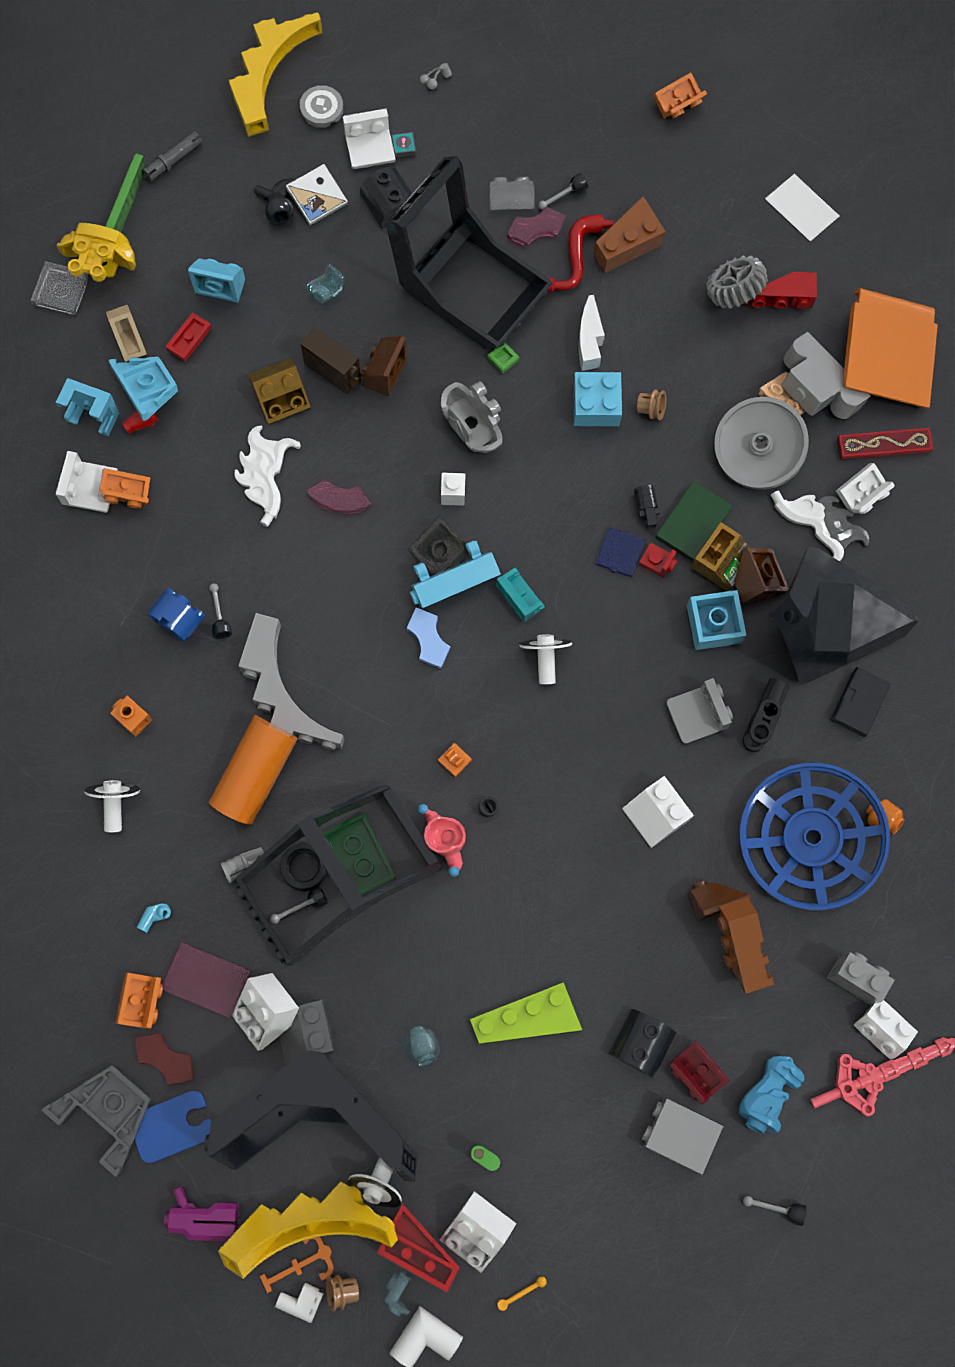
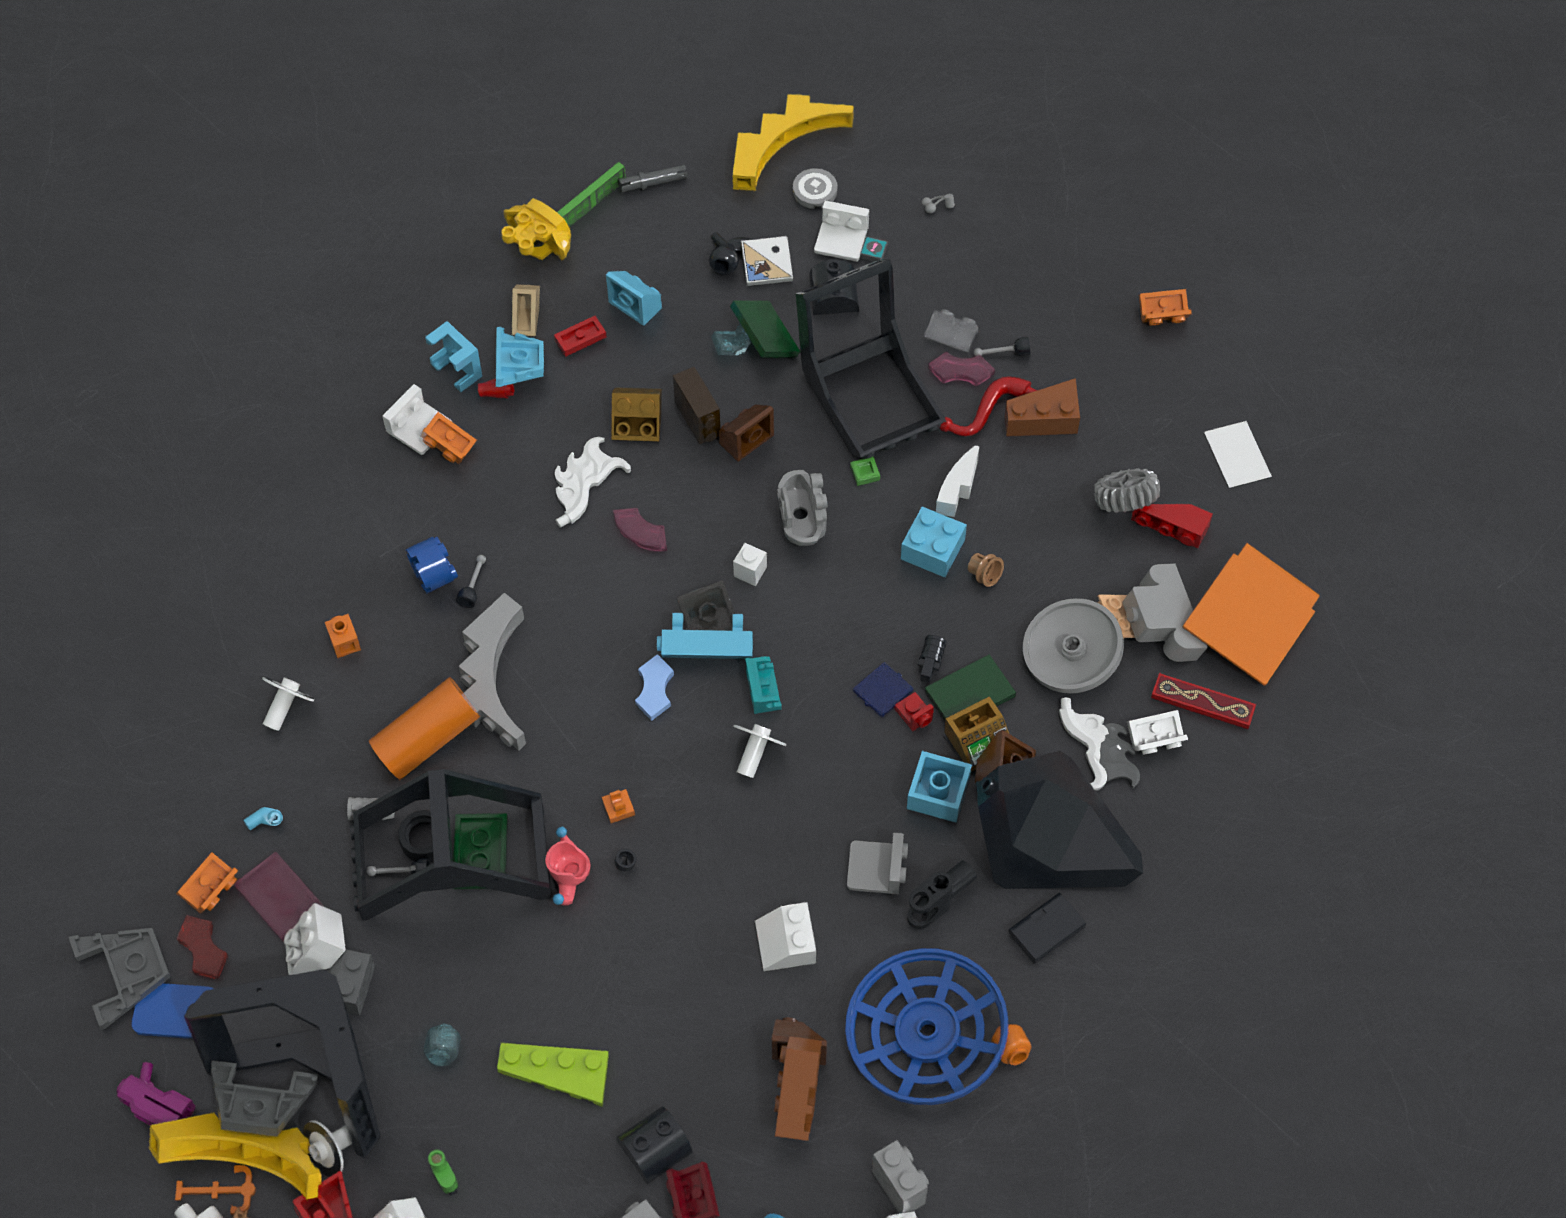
camera: 30 degrees right, 15 degrees down
clear tile [30,261,90,315] -> none
none -> dark grey wing [211,1061,318,1137]
none -> dark green tile [730,301,800,357]

